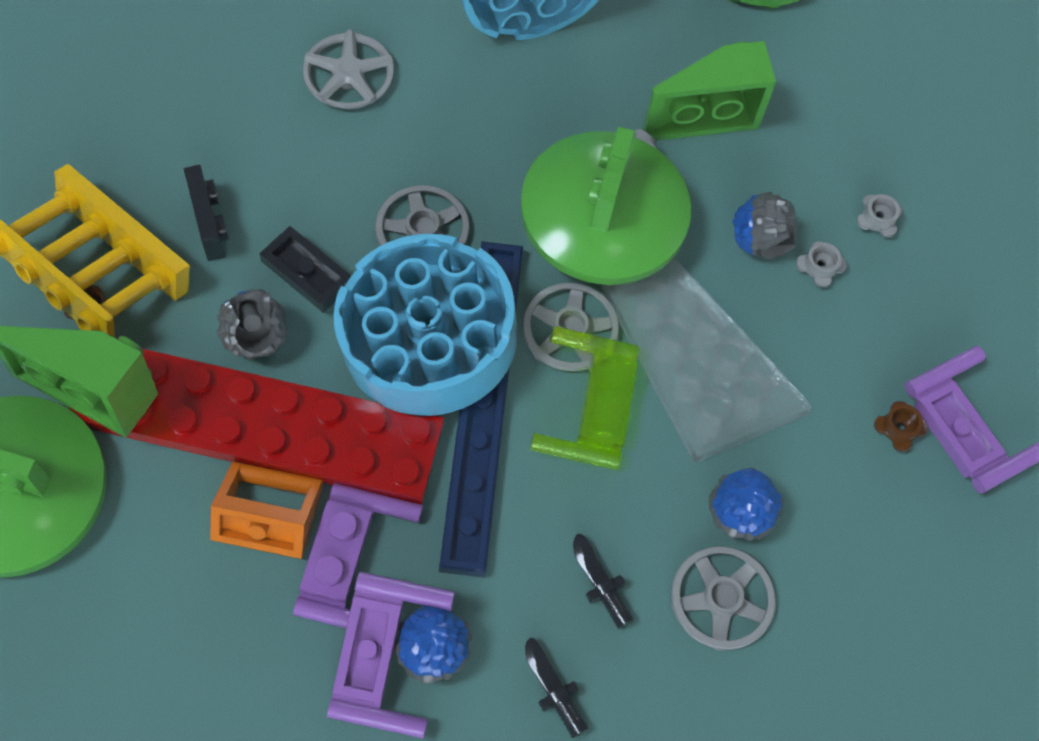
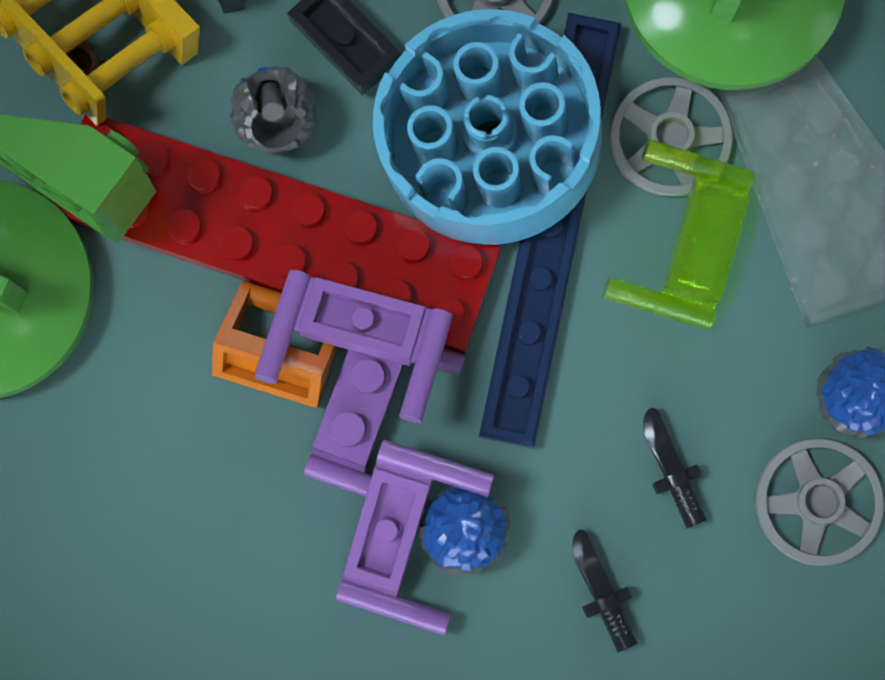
camera: 20 degrees right, 15 degrees up
none -> medium lavender plate [254,270,453,424]

